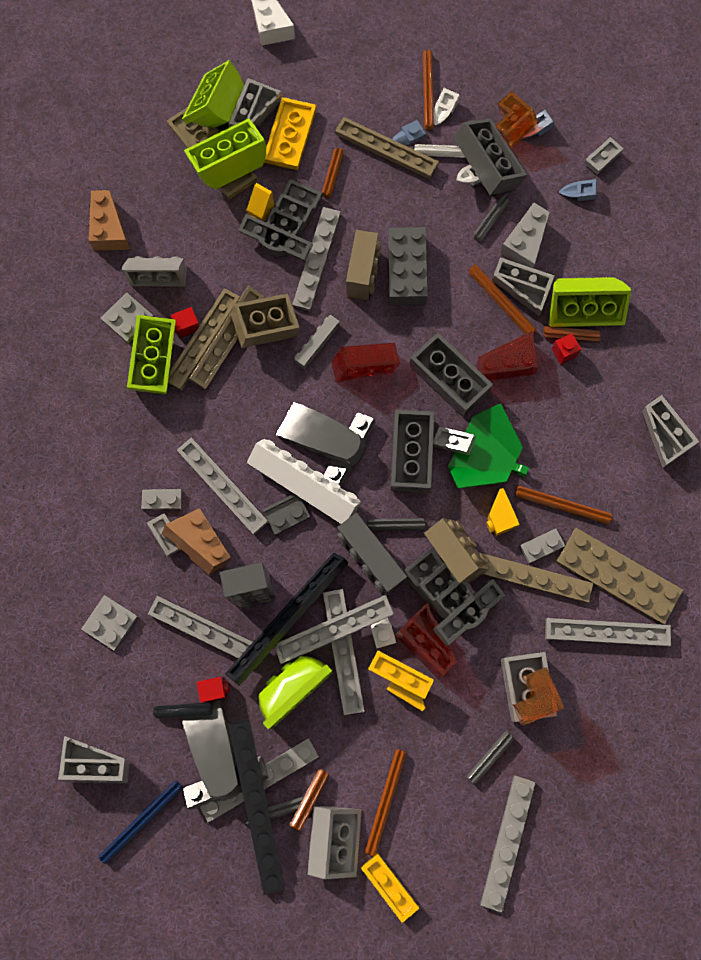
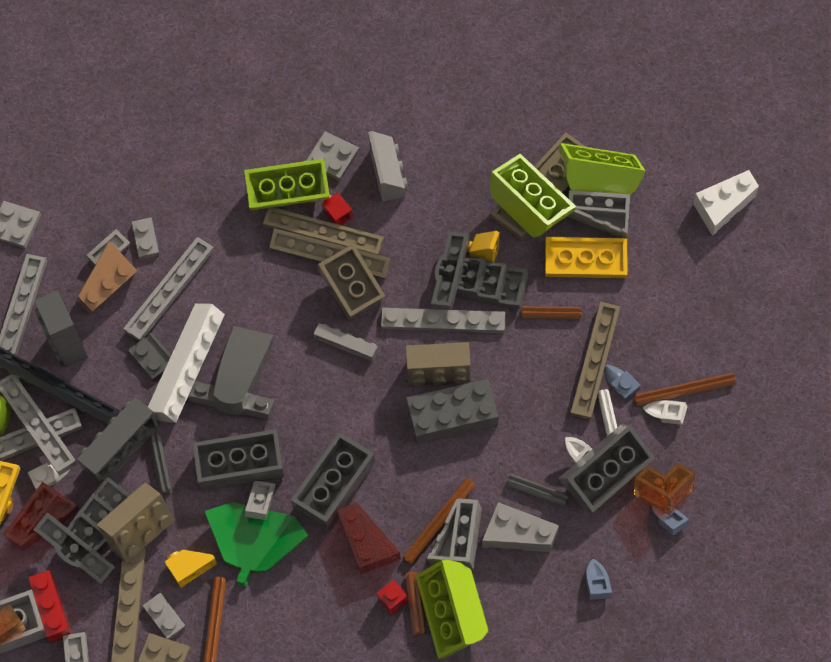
camera: 75 degrees right, 10 degrees down
medium nougat wedge [89,190,131,251] -> none
clear red wedge [331,343,400,383] -> none
light grey plate [584,137,624,175] -> none
none -> red brick [28,570,72,643]

